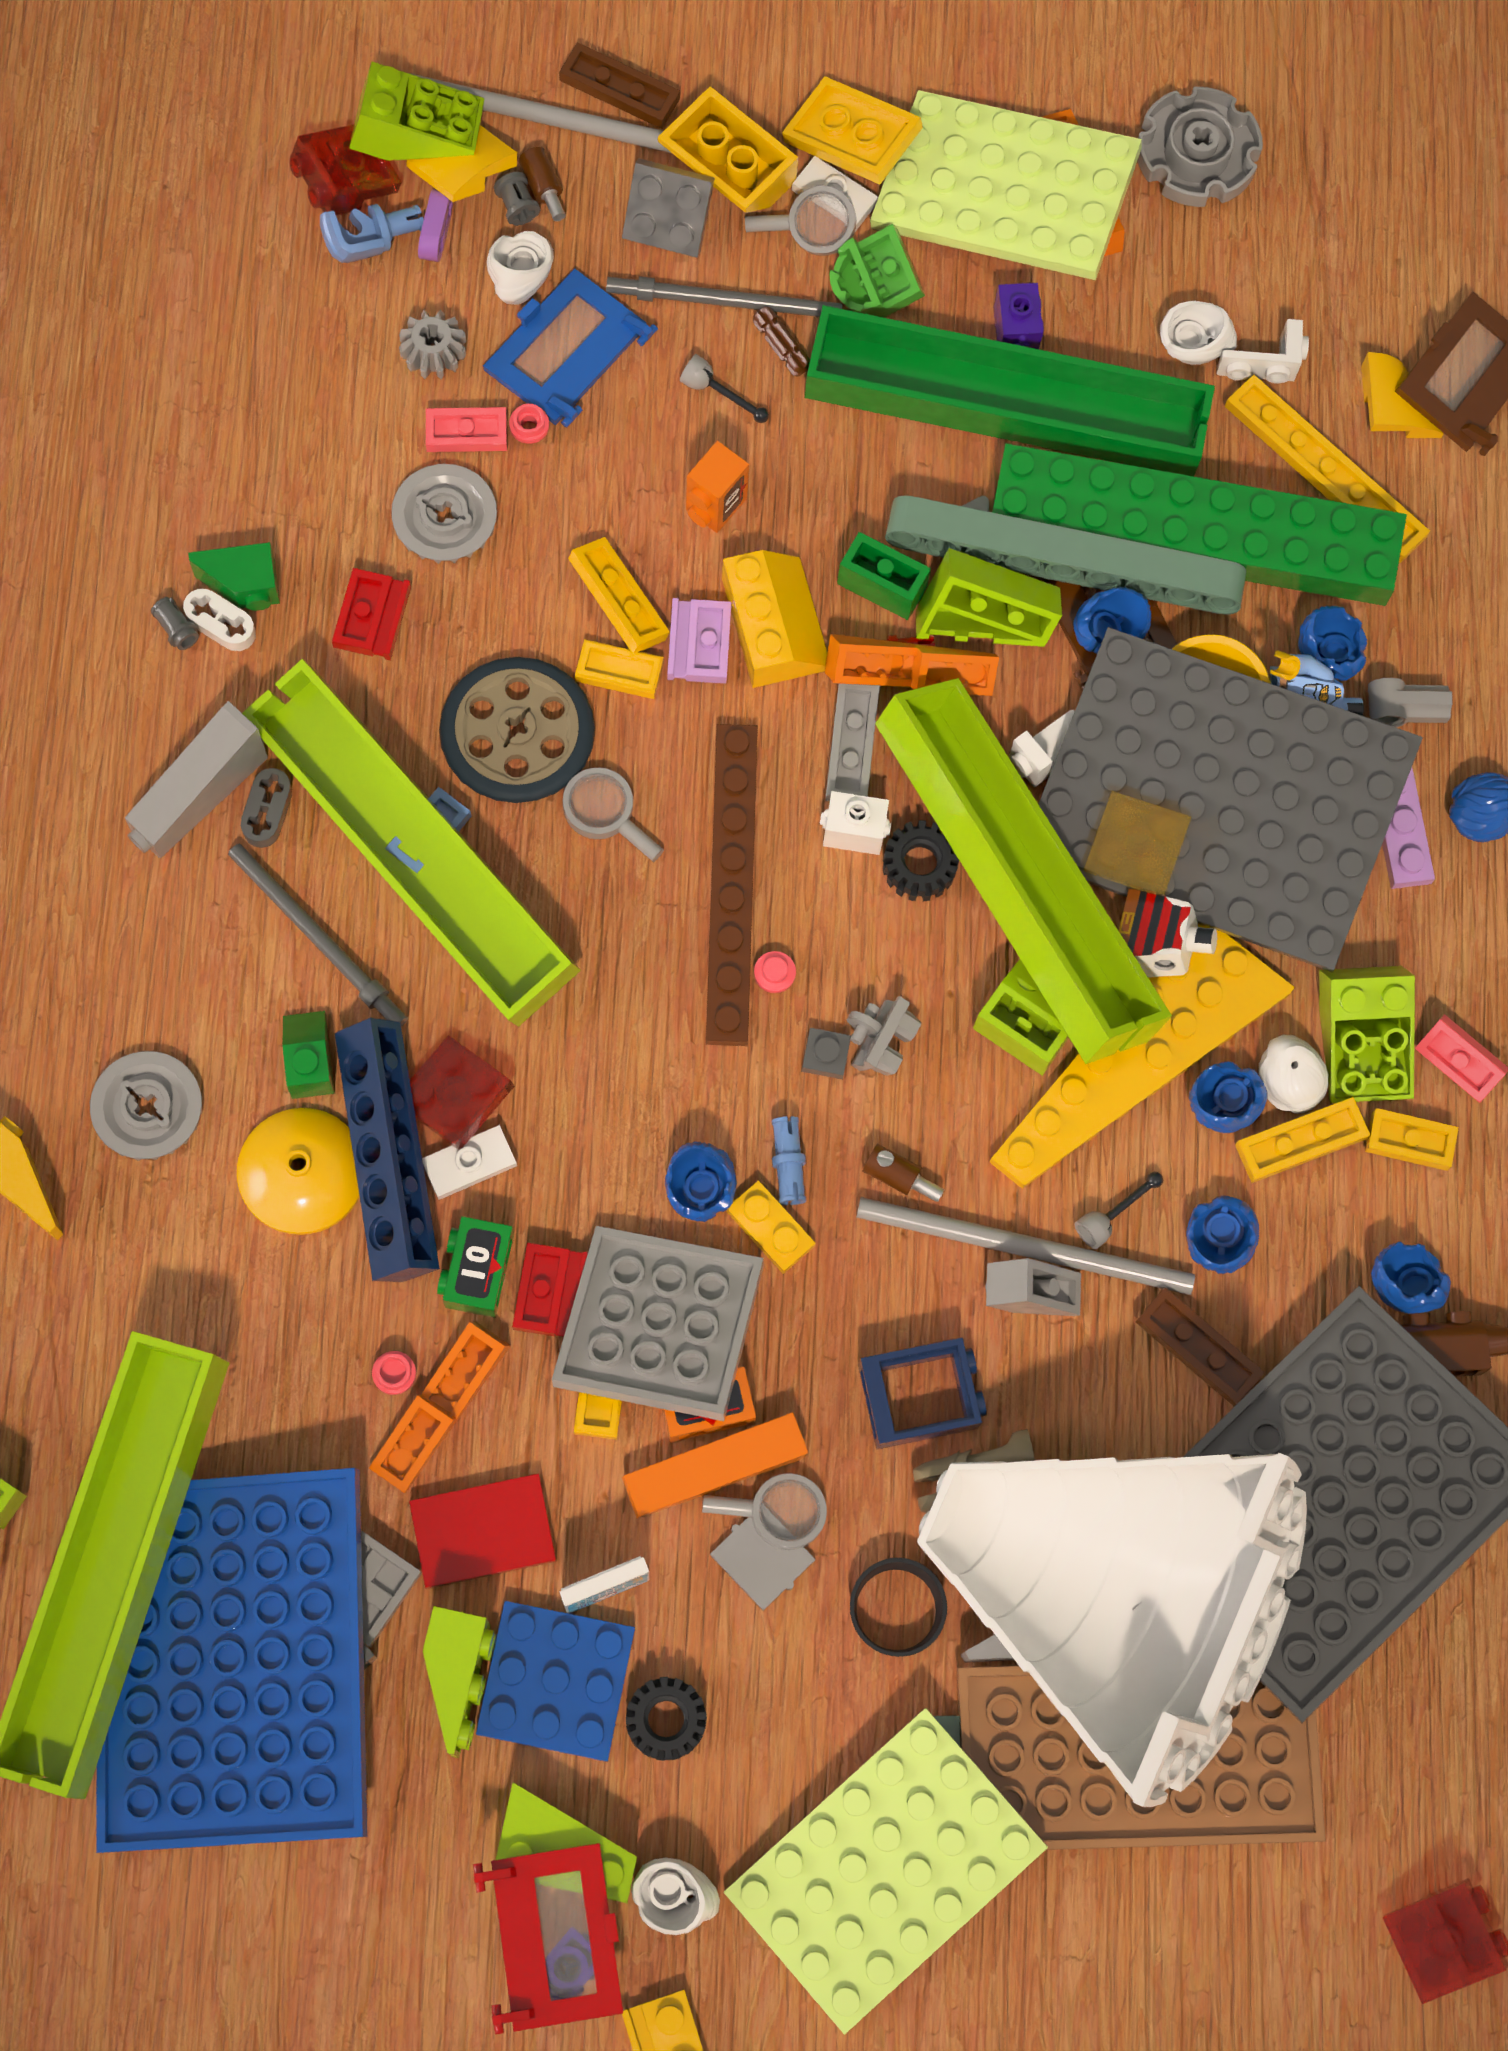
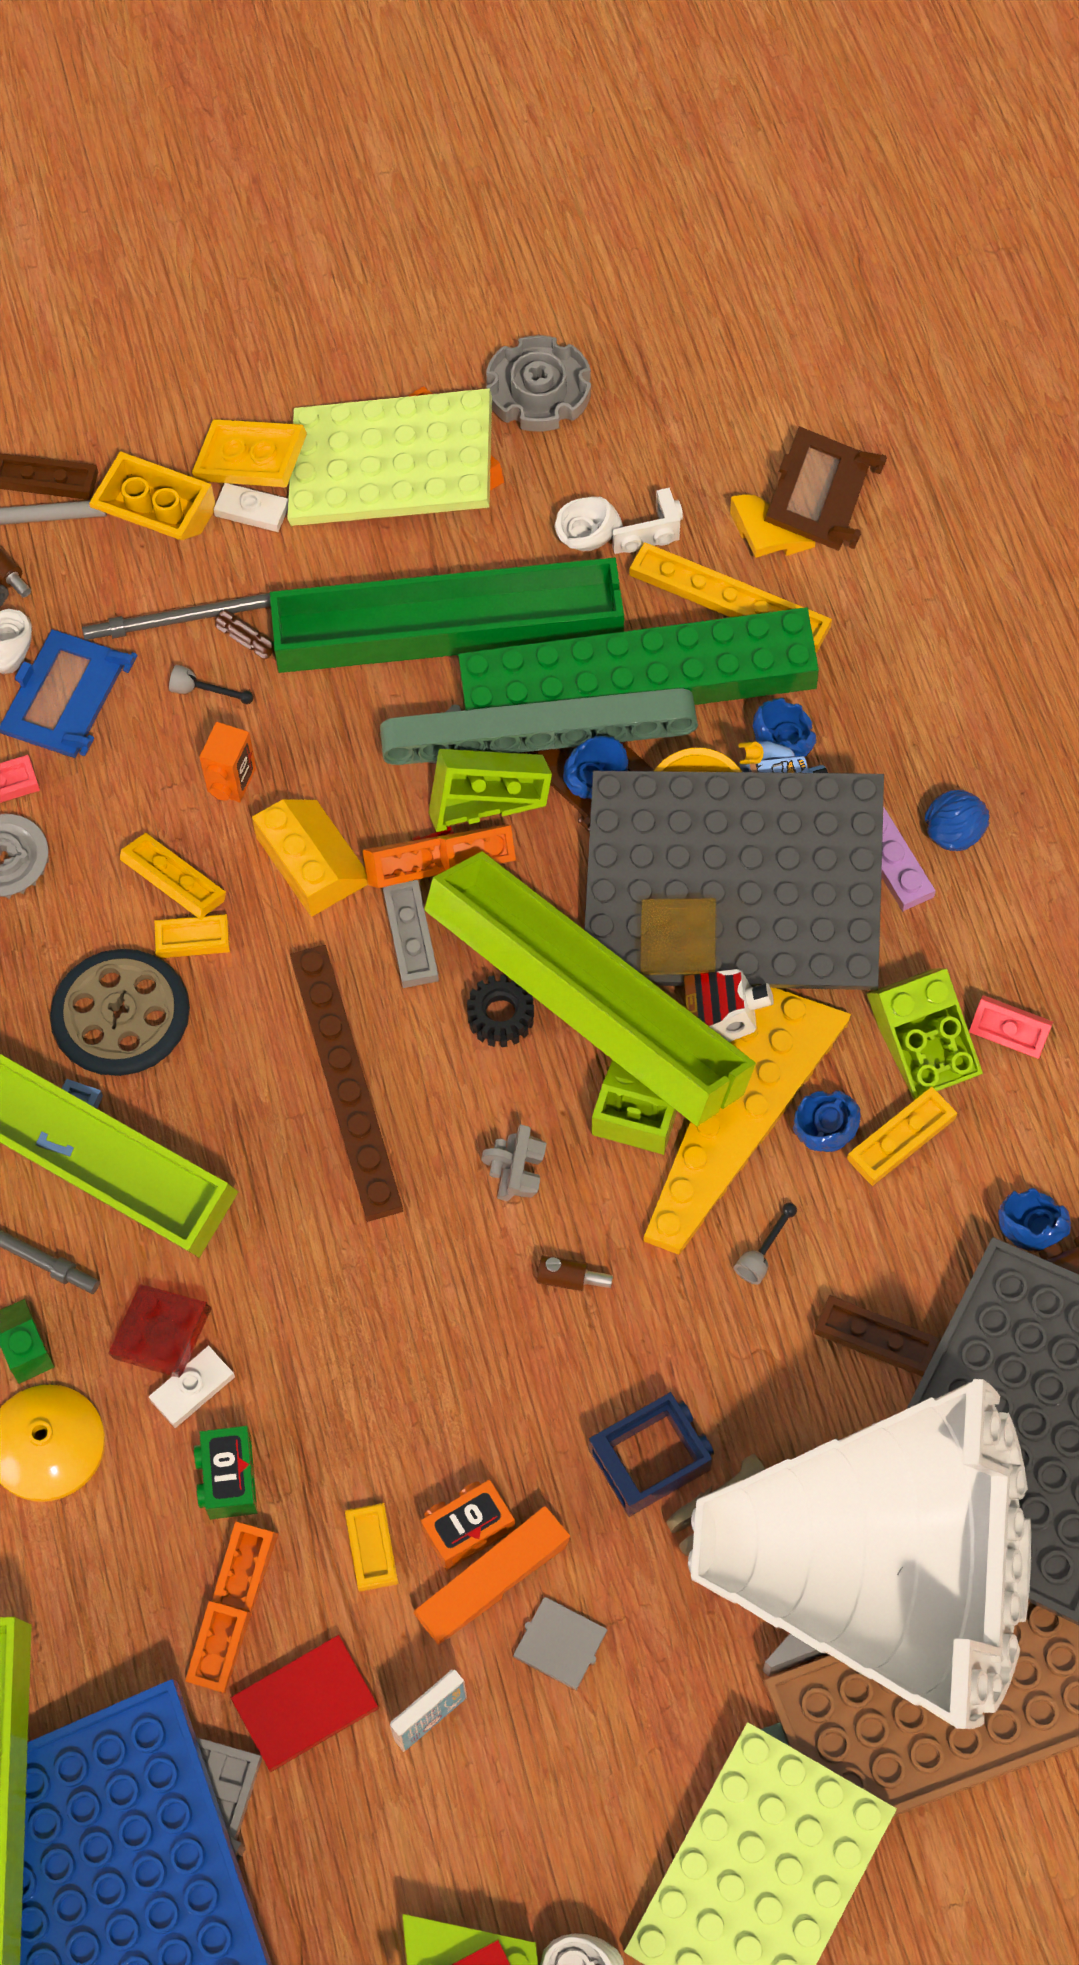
camera: 10 degrees left, 10 degrees down
dark blue brick [335,1018,440,1282] -> none
coral plate [372,1351,416,1395] -> none
lime slope [423,1606,497,1758] -> none
blue plate [476,1601,635,1762] -> none
coral plate [509,404,549,444] -> none
red plate [512,1243,588,1337] -> none
light grey plate [552,1226,764,1421] -> none
piece [563,768,664,862] -> none
flat silver plate [622,158,715,258] -> none
black tyre [626,1677,707,1761] -> none
blue hair [664,1141,737,1222] -> none
lavender plate [667,598,731,684] -> none
piece [702,1473,827,1550] -> none
yellow plate [726,1180,816,1274] -> none
piece [745,185,857,256] -> none
coral plate [754,951,796,993] -> none
medium blue pin [772,1116,807,1206] -> none
dark grey plate [801,1028,851,1080] -> none
white head [820,791,891,855] -> none
bright green slope [830,224,925,317] -> none
green brick [837,532,931,620] -> none
black tyre [850,1558,947,1657] -> none
light grey piece [856,1197,1195,1295] -> none
light grey slope [985,1258,1081,1316] -> none
dark purple head [993,283,1044,349] -> none
white bracket [1009,710,1075,788] -> none
blue hair [1186,1195,1259,1274] -> none
white hair [1259,1035,1328,1114] -> none
yellow plate [1365,1108,1459,1171] -> none
light grey piece [1368,678,1453,728] -> none

